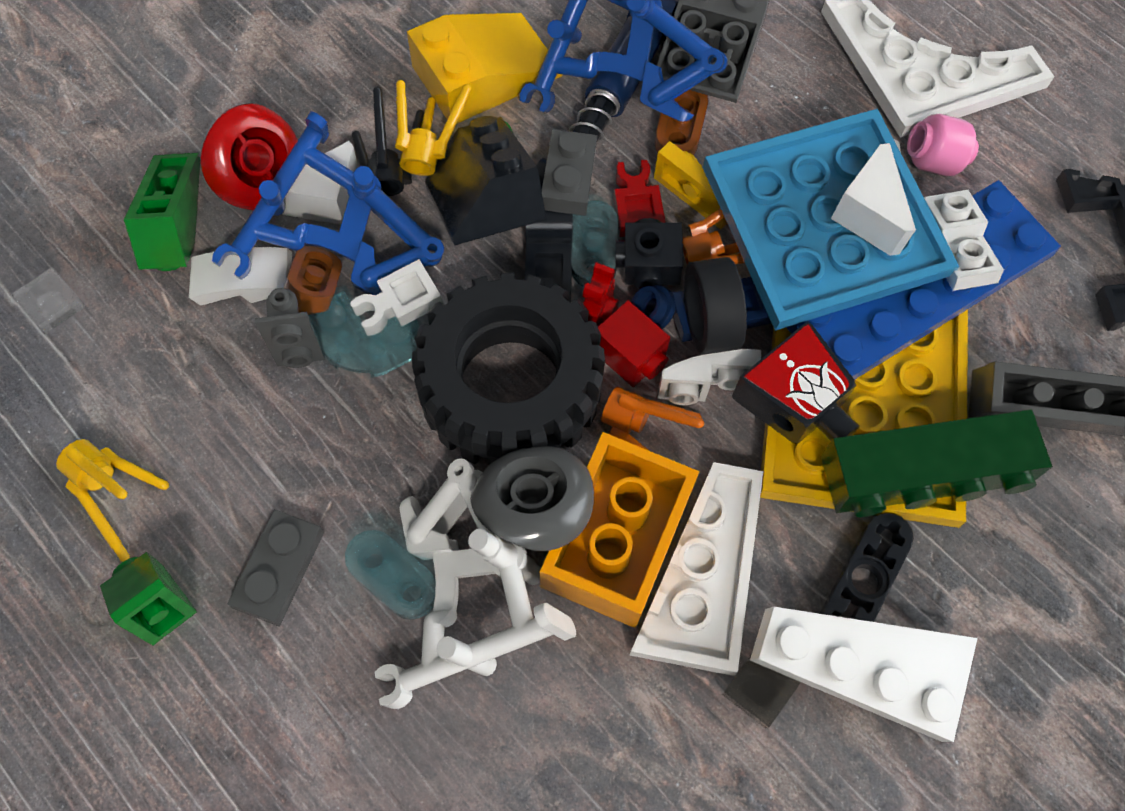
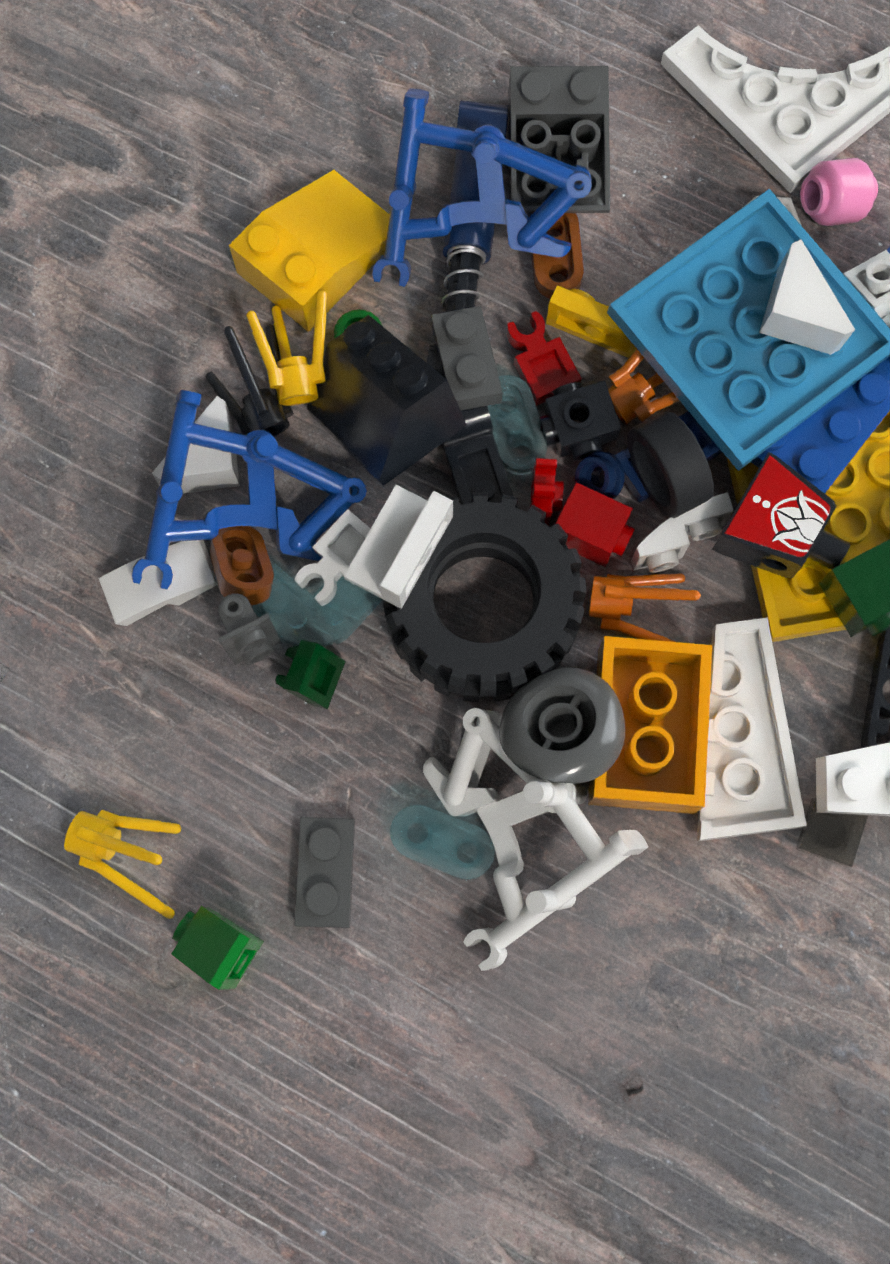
camera: 15 degrees left, 10 degrees up
green slope [124,153,200,271] -> none
red hat [201,103,298,210] -> none
none -> dark green tile [275,639,346,709]
none -> white panel [344,485,453,609]

